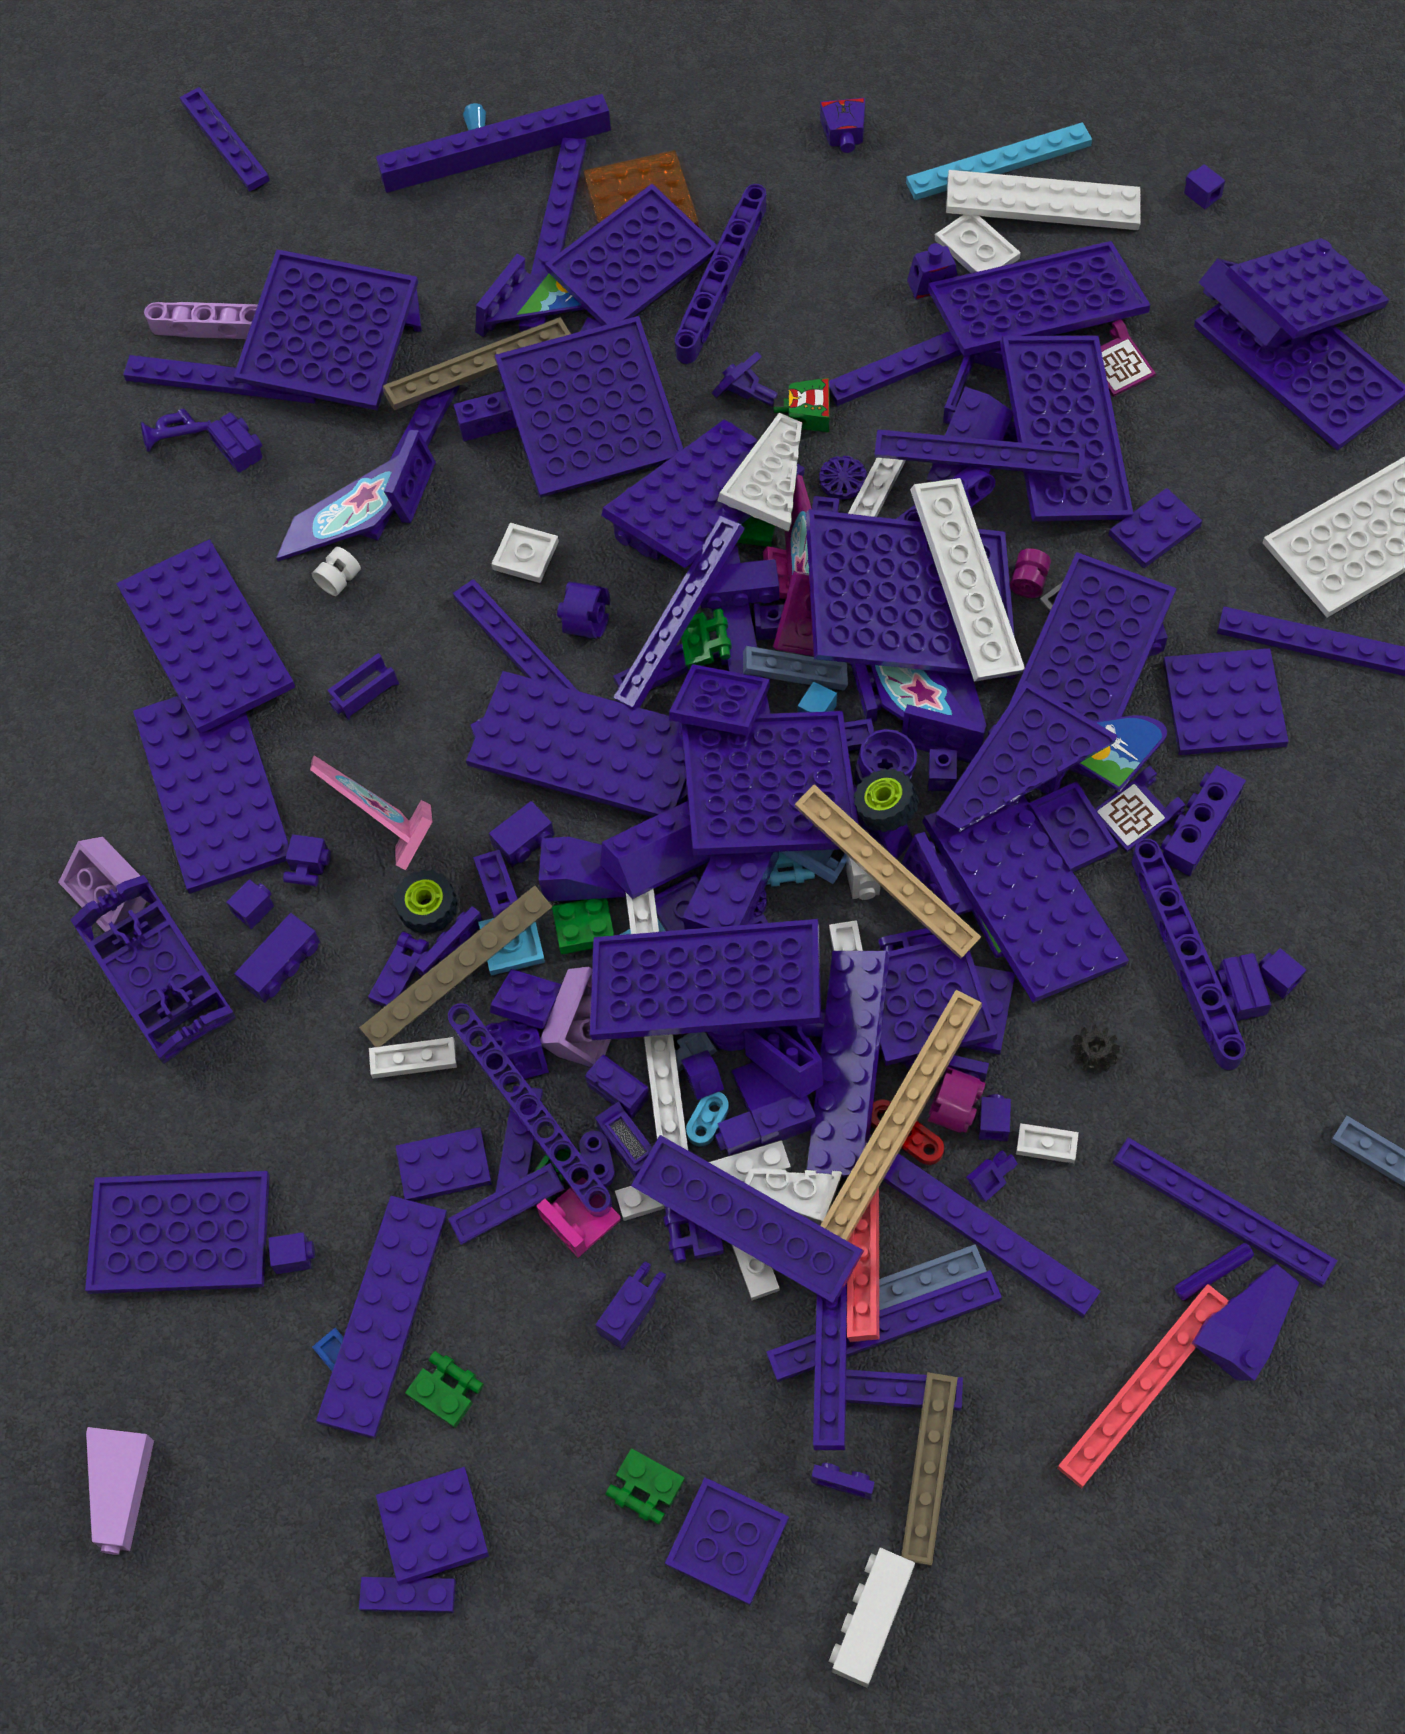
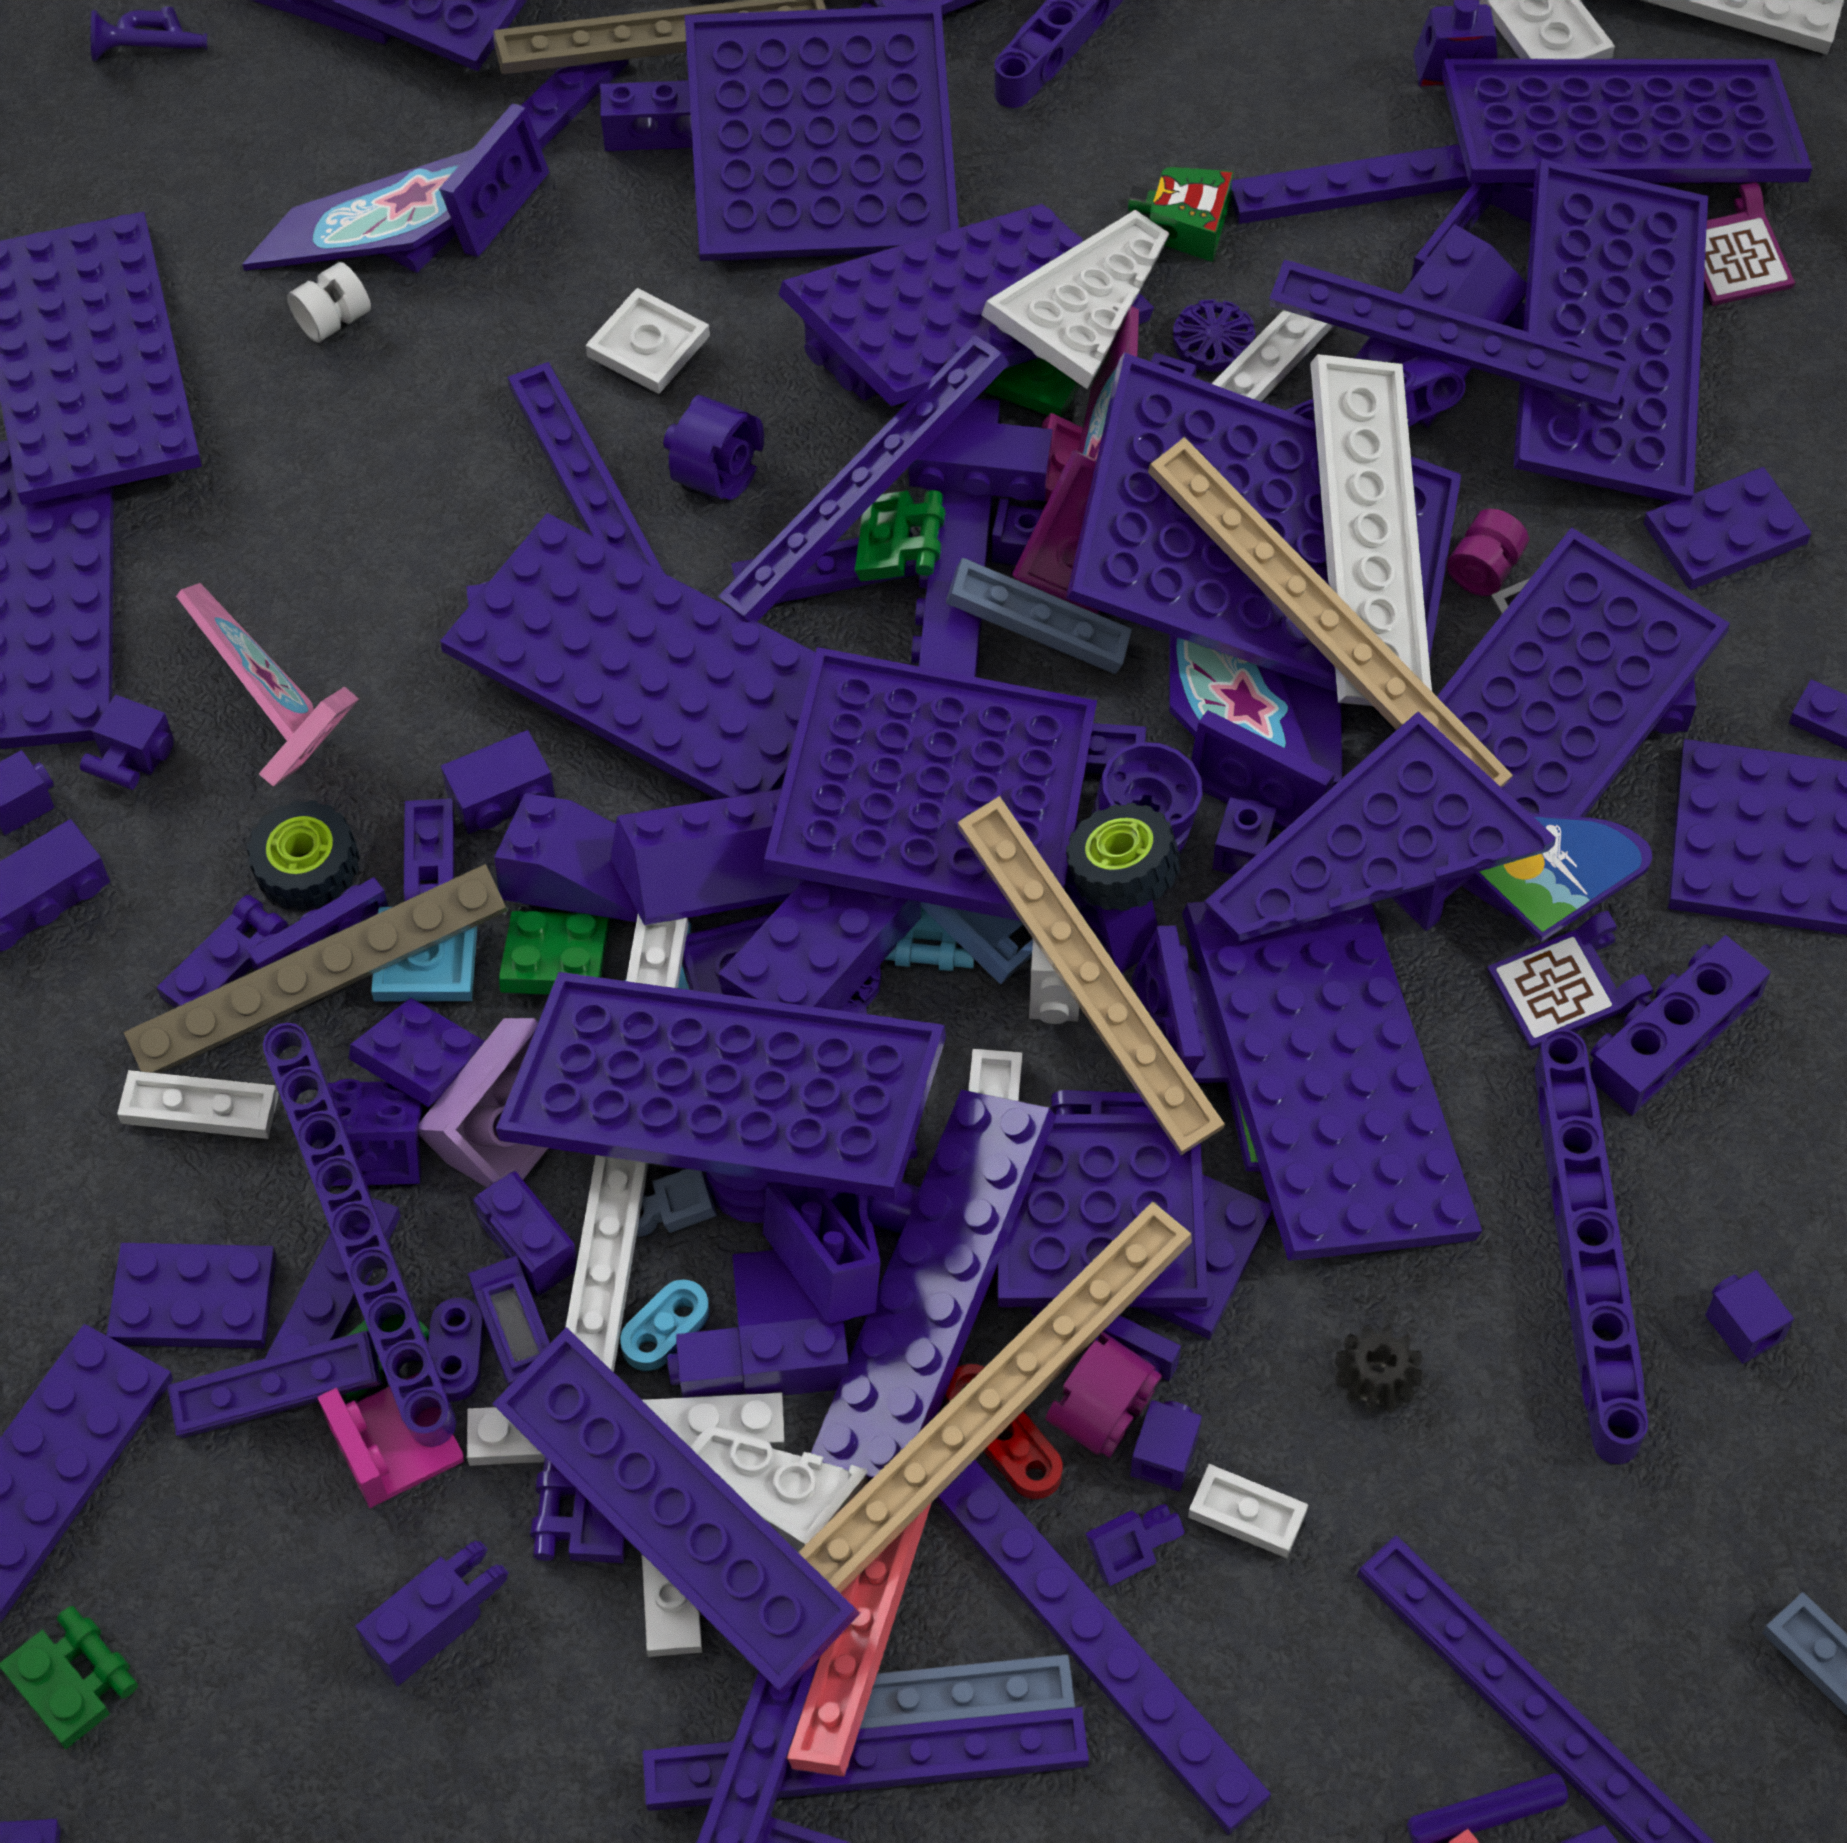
camera: 10 degrees right, 5 degrees down
dark purple brick [207,412,263,473] -> none
dark purple window [328,653,399,720] -> none
dark purple plate [669,664,770,736] -> none
dark purple brick [681,1050,724,1100] -> none
dark purple piece [712,352,777,406] -> none
dark azure brick [798,682,837,713] -> none
dark purple plate [850,663,881,722] -> none
dark purple plate [1029,781,1118,872] -> none
dark purple brick [1216,953,1271,1021] -> none
none -> tan plate [1148,437,1513,788]

